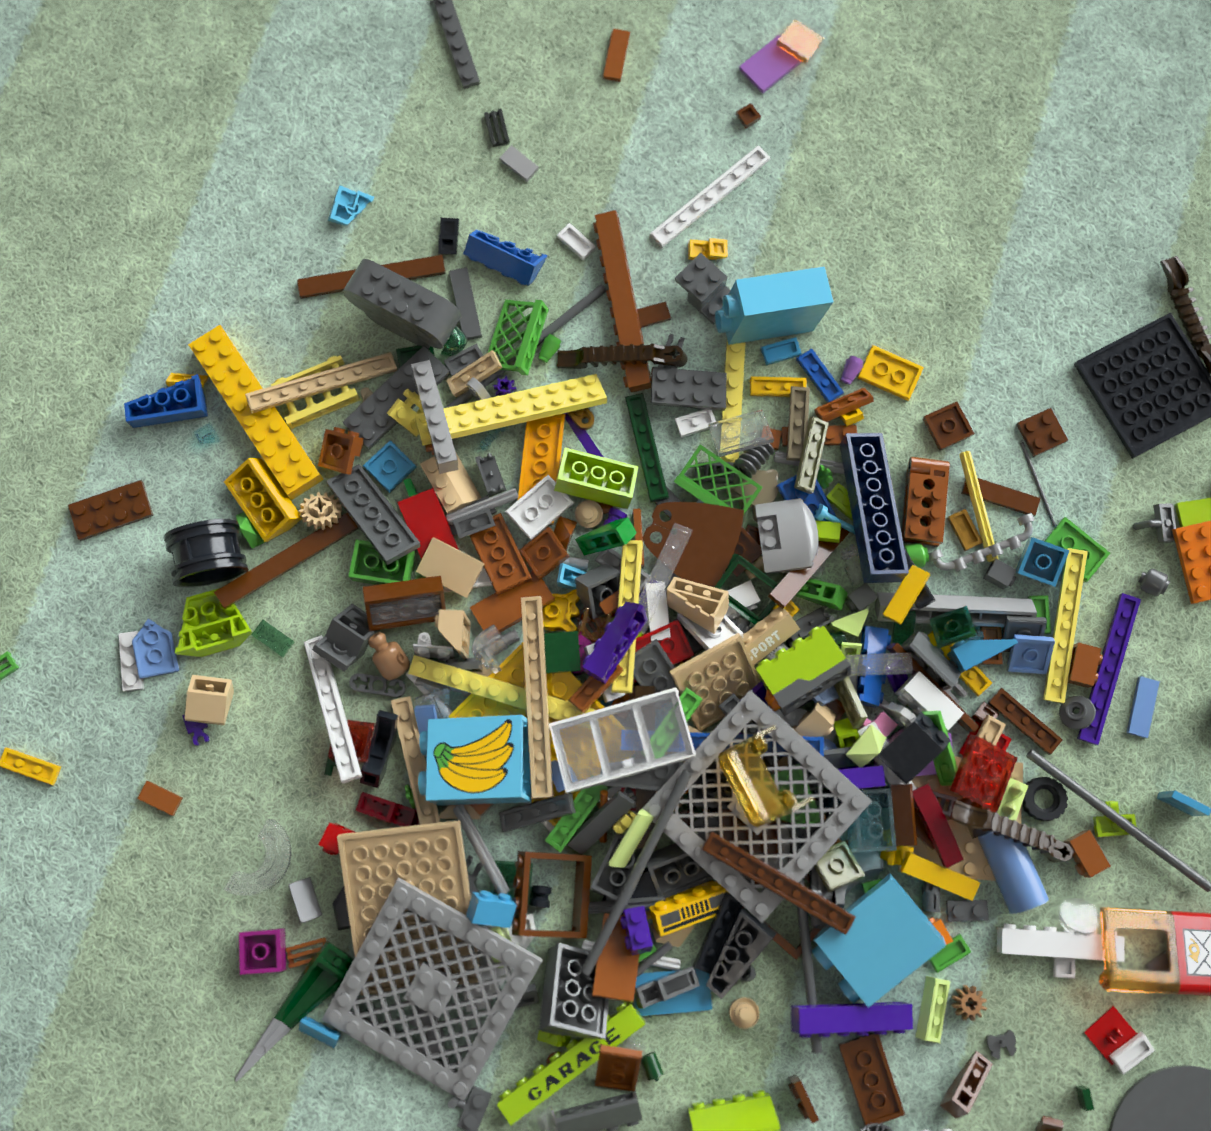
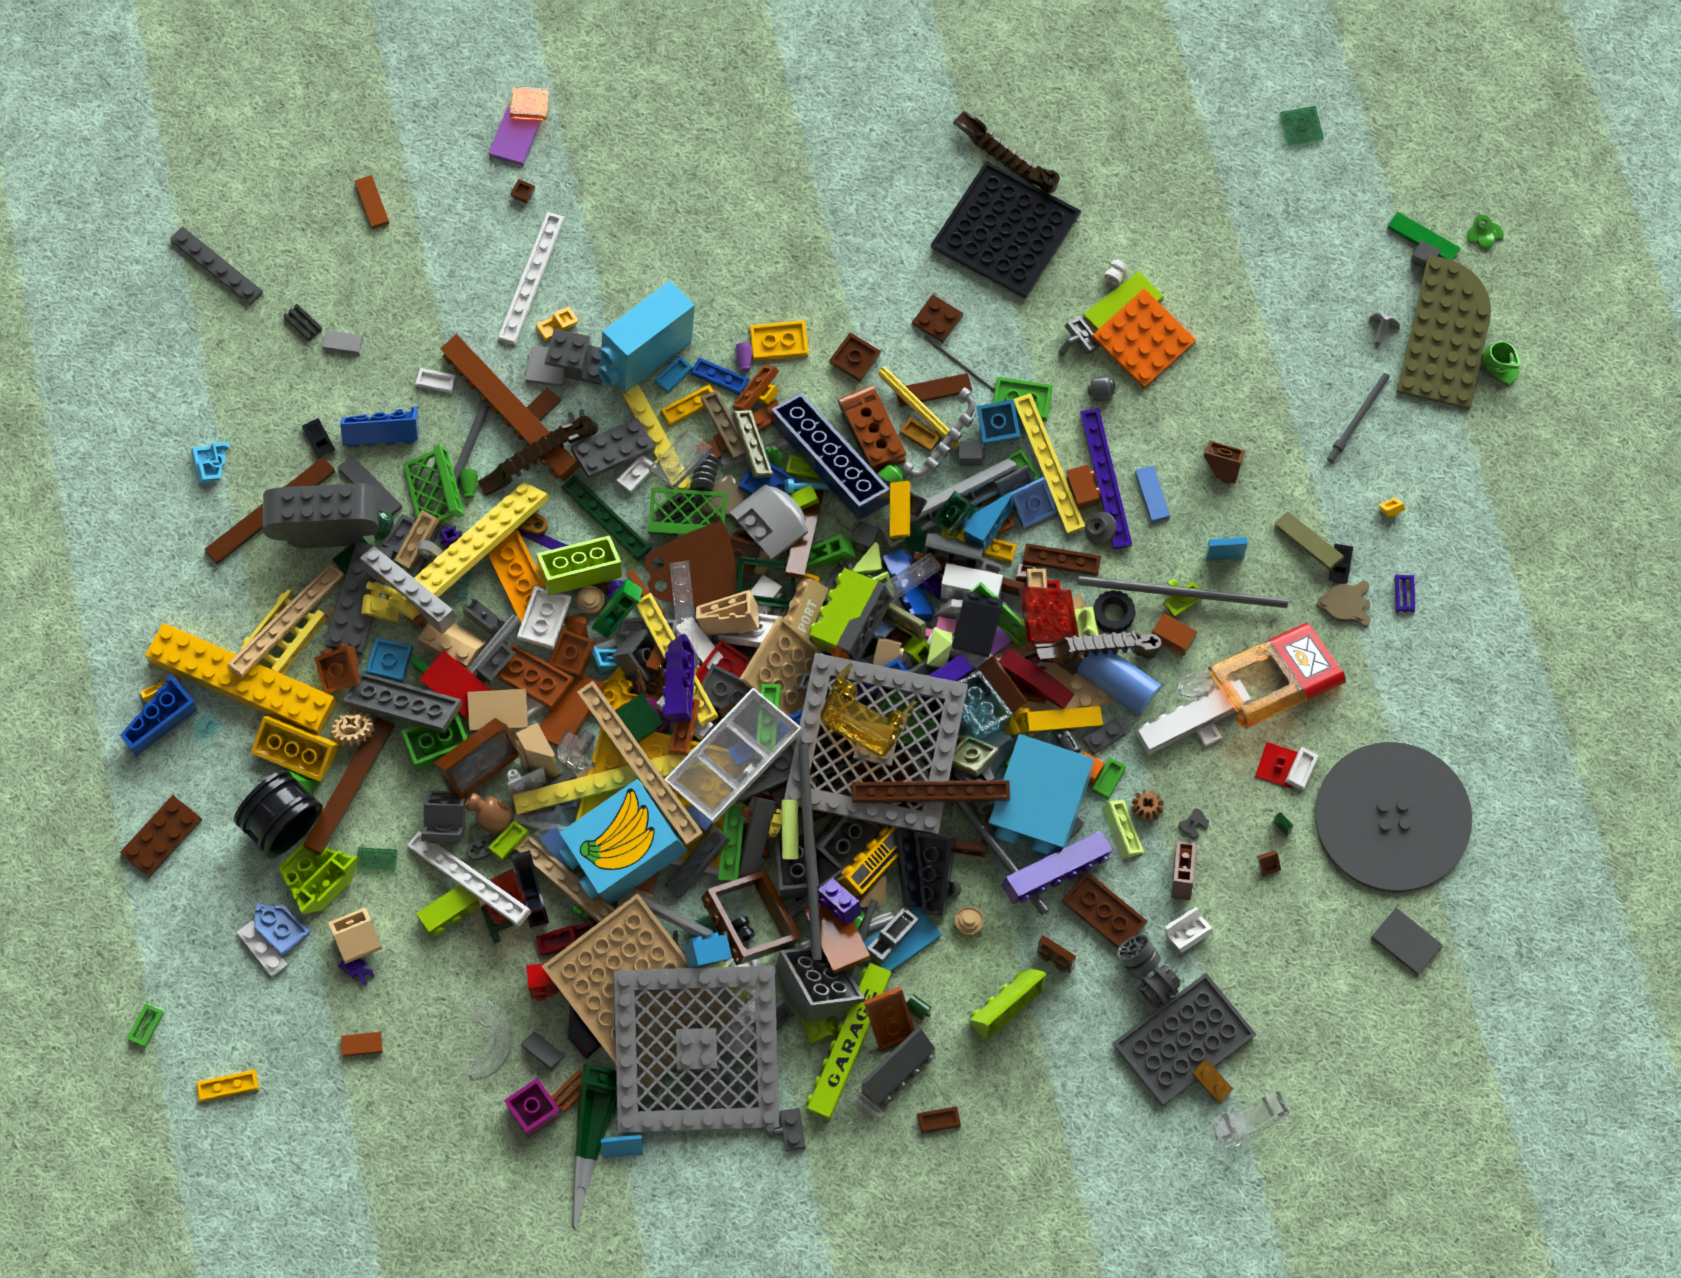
camera: 30 degrees left, 10 degrees down
none -> lime brick [416,885,480,937]
none -> lime tile [488,820,530,861]
none -> light grey tile [525,346,565,387]

